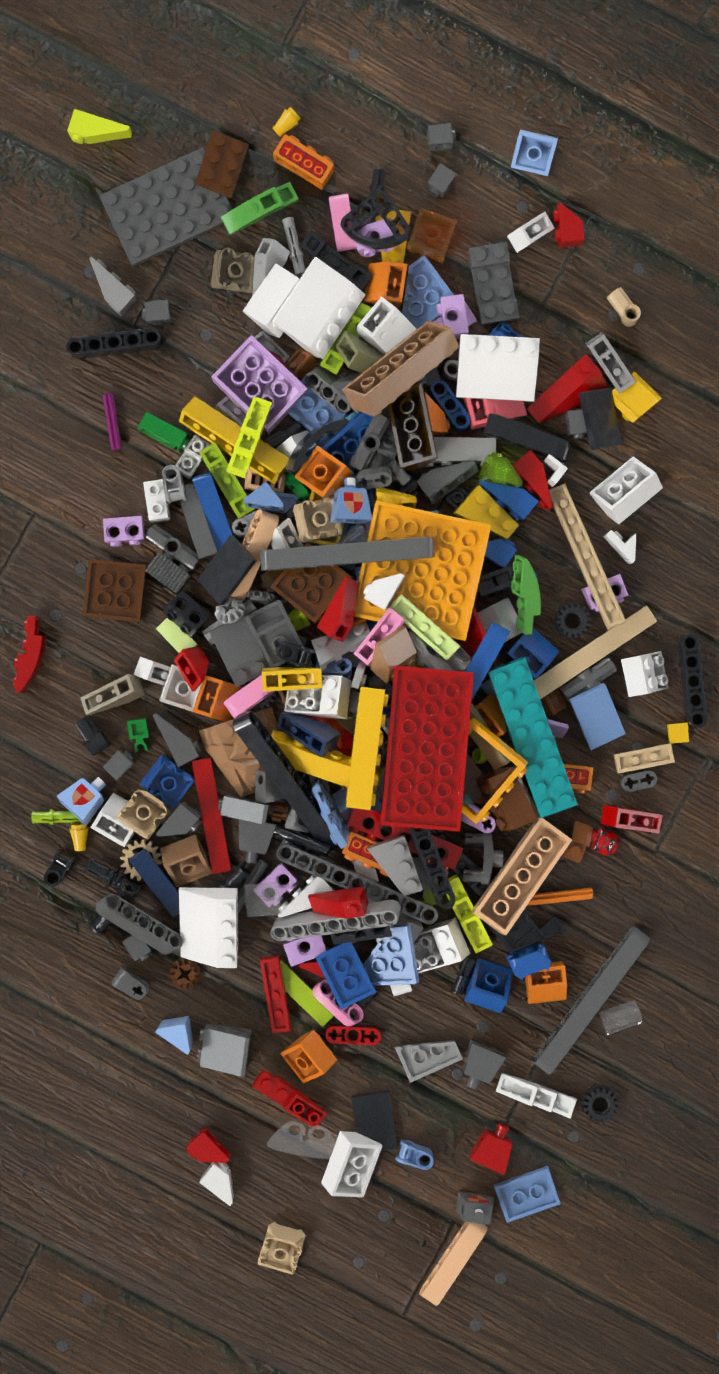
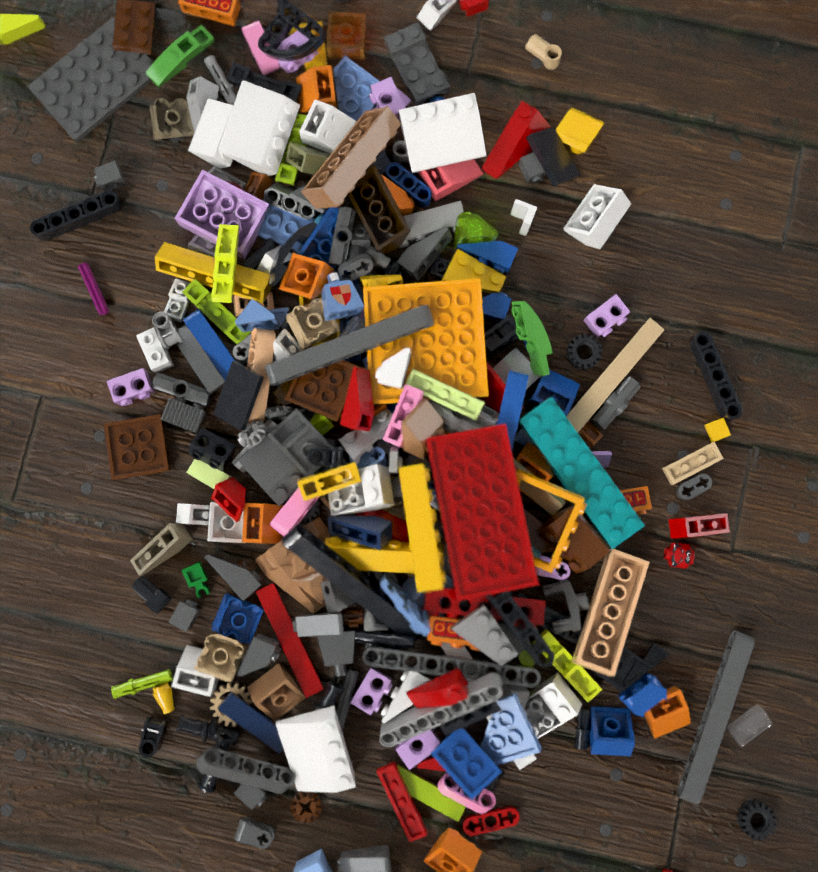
camera: 15 degrees left, 5 degrees down
red slope [13,616,46,693] -> none
light blue torso [57,777,106,826] -> none
light grey slope [89,257,137,317] -> none
green window [137,412,190,453] -> none
clear piece [244,882,282,917] -> none
green plate [284,473,310,500] -> none
light grey wing [395,1040,463,1083] -> none
dark grey torso [463,1039,506,1090] -> none
lime hinge [472,748,487,764] -> none
black beam [483,414,572,462] -> none
white slope [496,1073,577,1118] -> none
red slope [511,450,552,511] -> none
orange axle [527,888,594,906] -> none
tan tile [549,484,626,630] -> none
dark orange slope [562,820,593,863] -> none
medium blue tile [569,683,625,750] -> none
light grey slope [585,332,635,394] -> none
white slope [603,530,636,565] -> none
white slope [621,651,669,697] -> none

